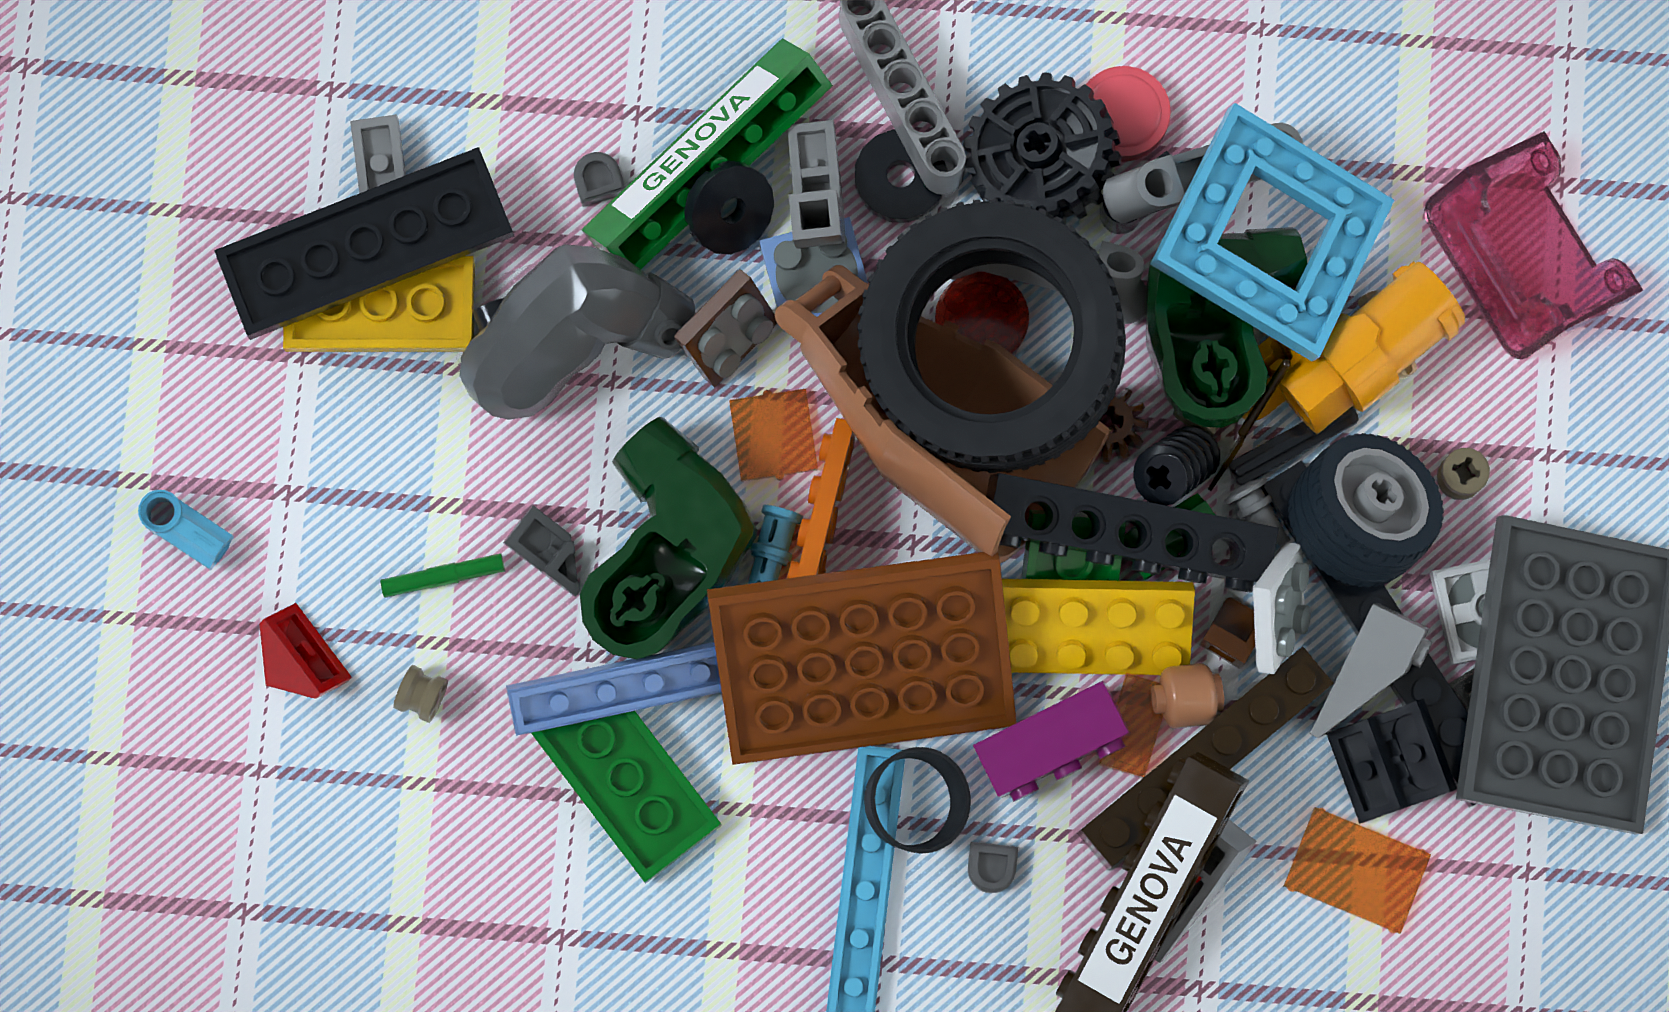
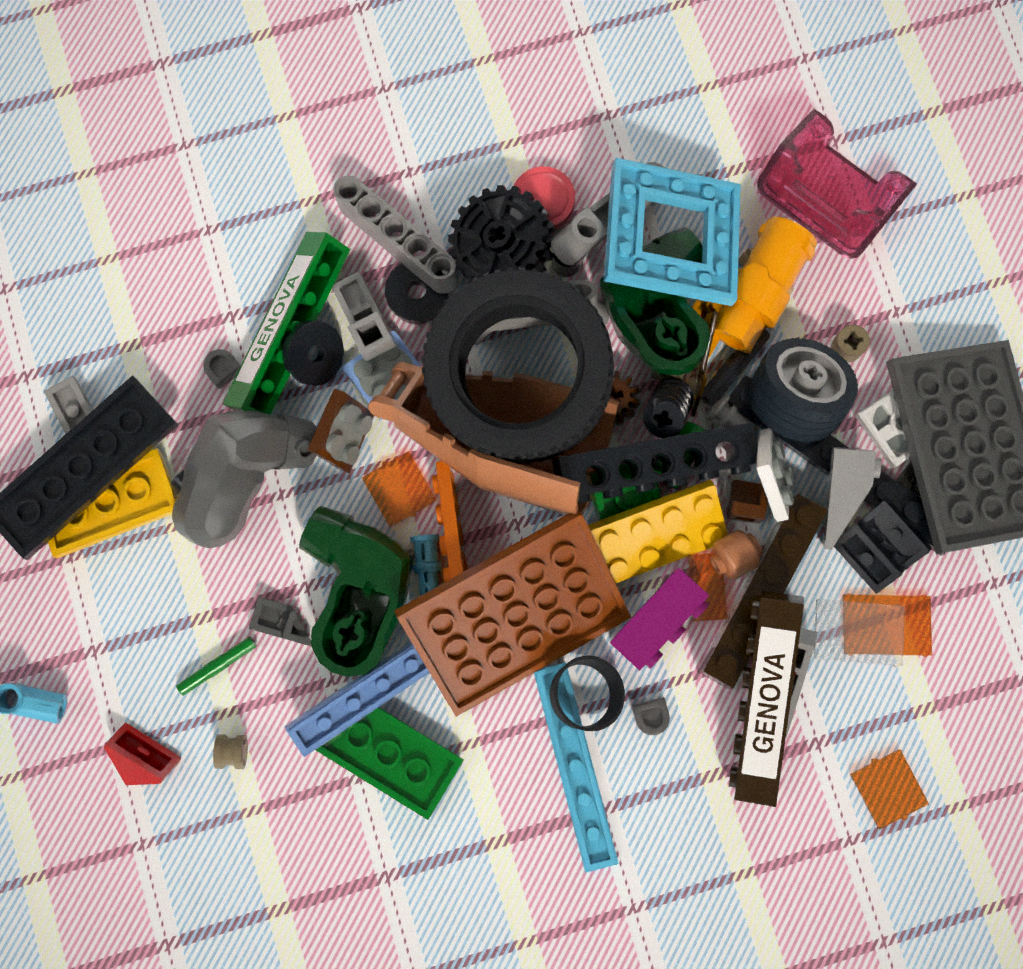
camera: 20 degrees left, 0 degrees up
clear red tile [935,272,1029,355] -> none
none -> clear piece [814,598,905,667]

